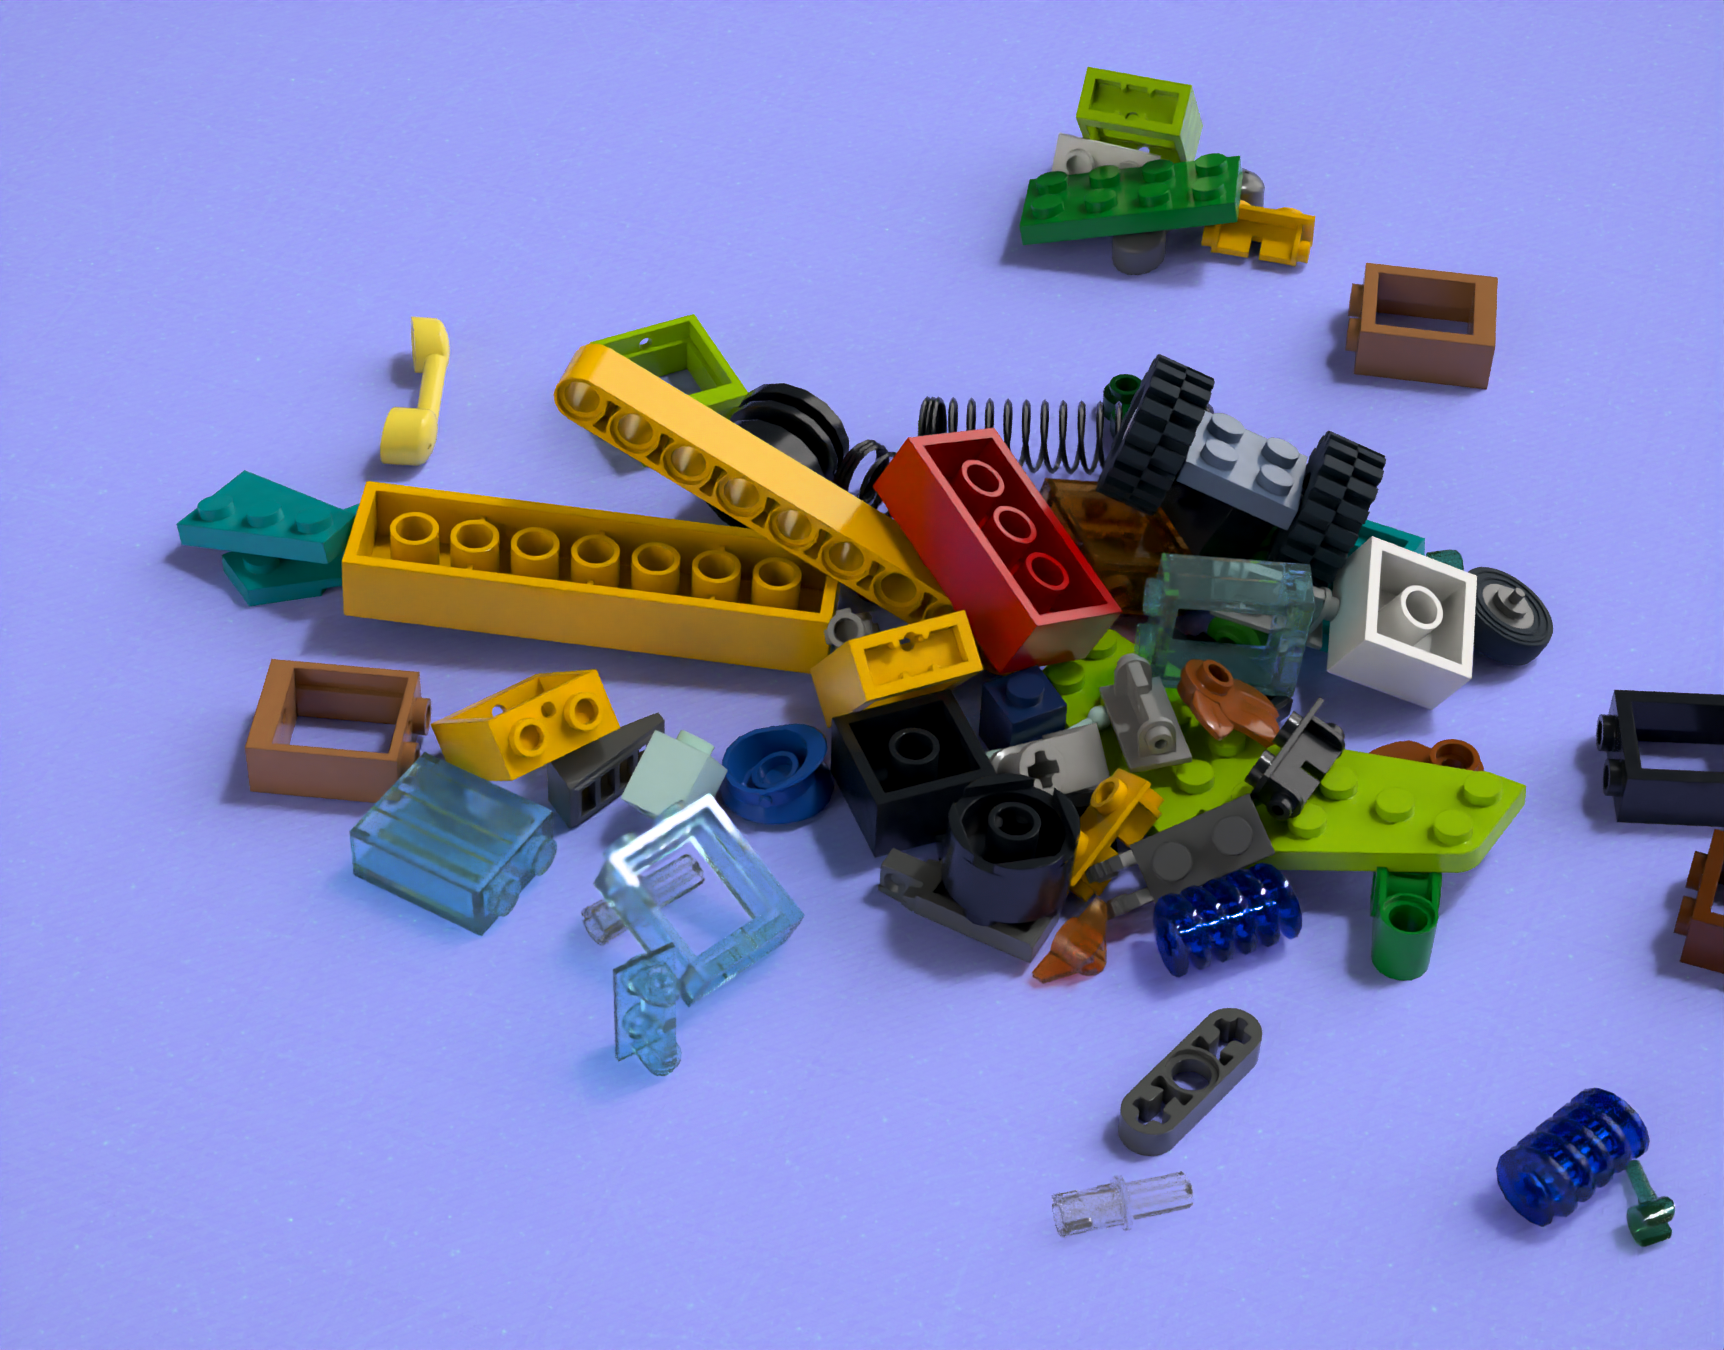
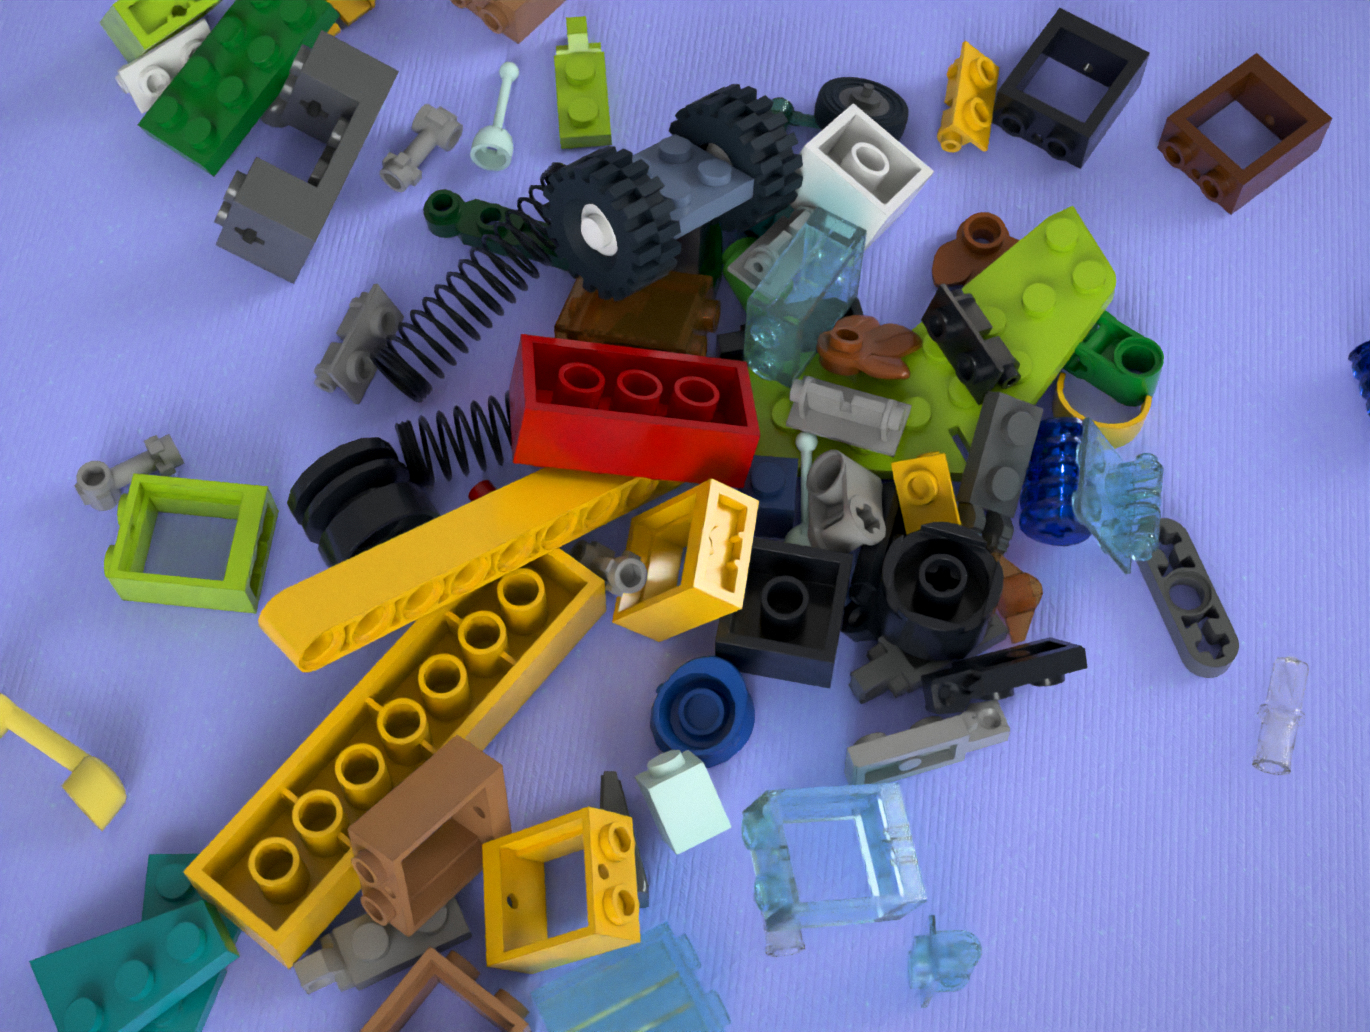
camera: 55 degrees left, 20 degrees up
none -> light grey bar [74,434,184,511]
none -> dark grey plate [214,30,399,284]
none -> light grey hinge [293,896,473,995]
none -> light grey hinge [314,284,404,404]
none -> medium nougat window [348,735,512,937]
none -> light grey bar [379,104,463,193]
none -> light aqua hinge [470,62,519,171]
none -> lime hinge [554,16,612,149]
none -> light grey hinge [844,700,1010,793]
none -> black hinge [921,637,1088,715]
none -> yellow hinge [937,41,1000,153]
none -> yellow helmet [1052,372,1152,451]
none -> clear light blue hinge [1072,417,1164,575]

